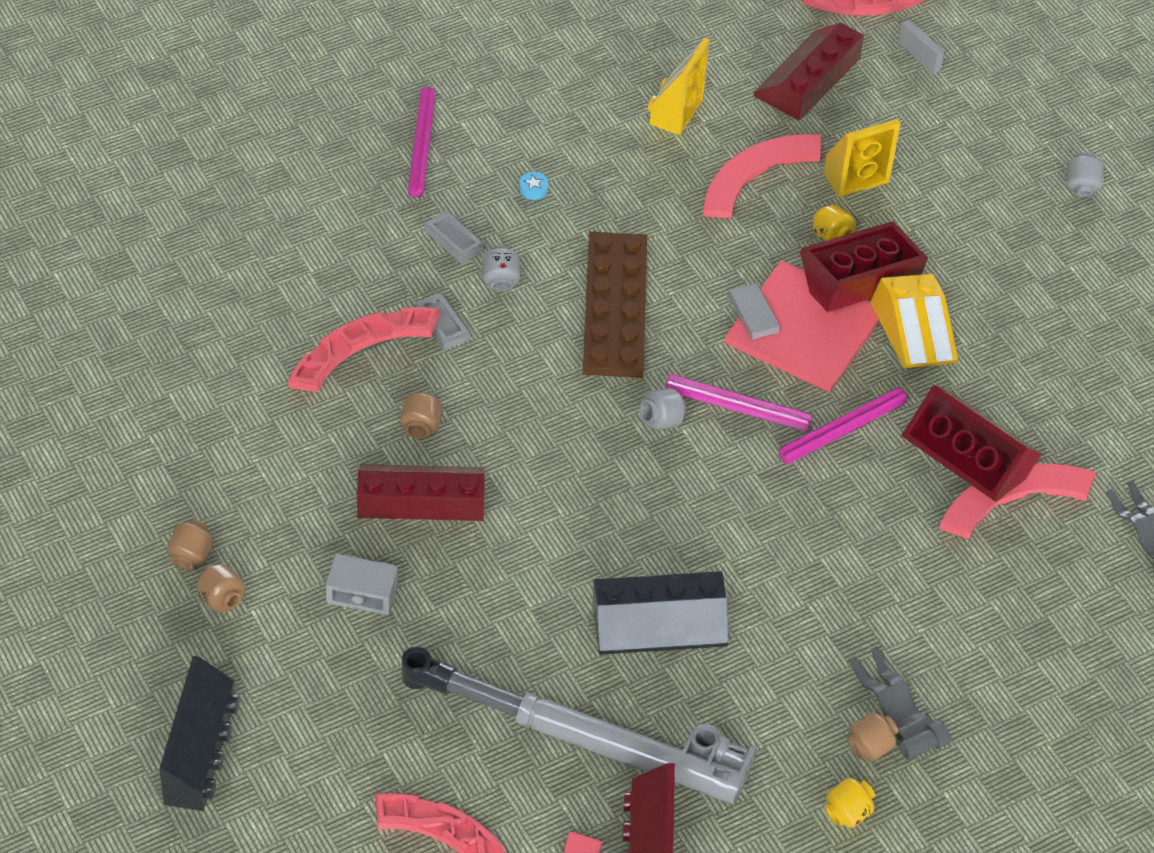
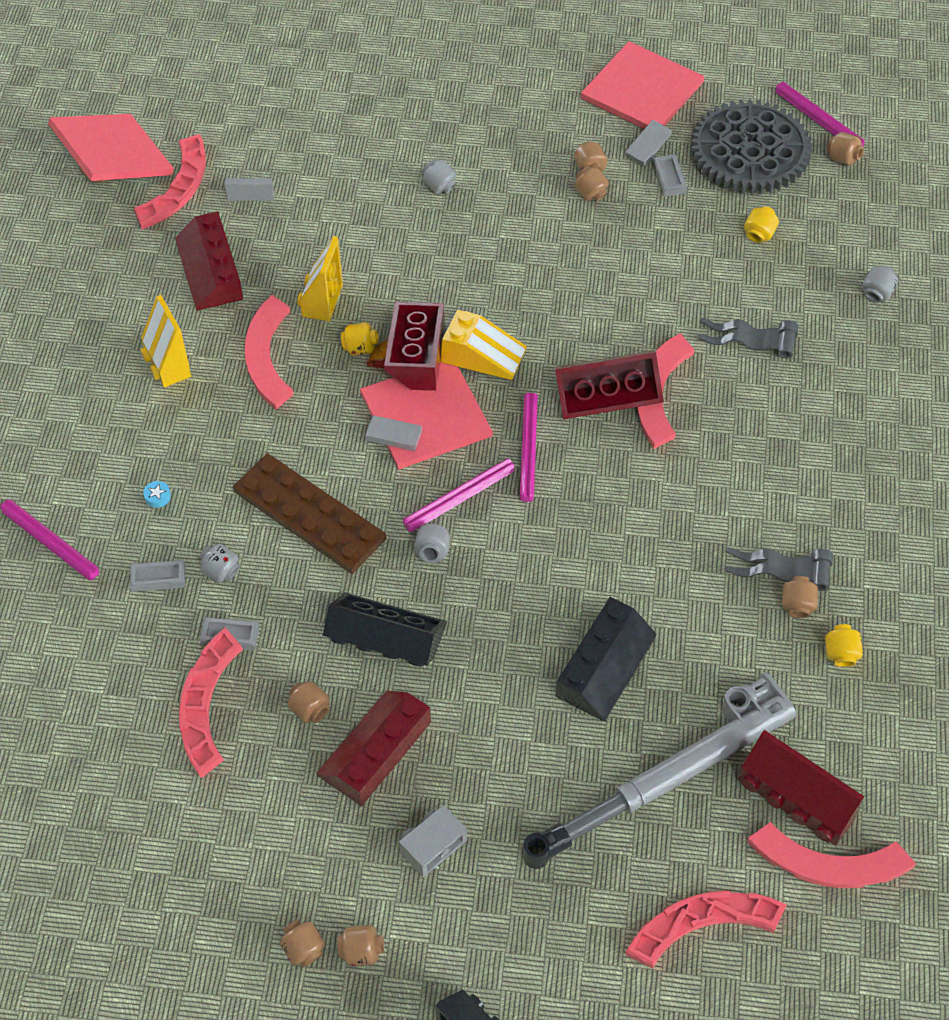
camera: 50 degrees left, 5 degrees up
none -> black slope [322,592,447,667]

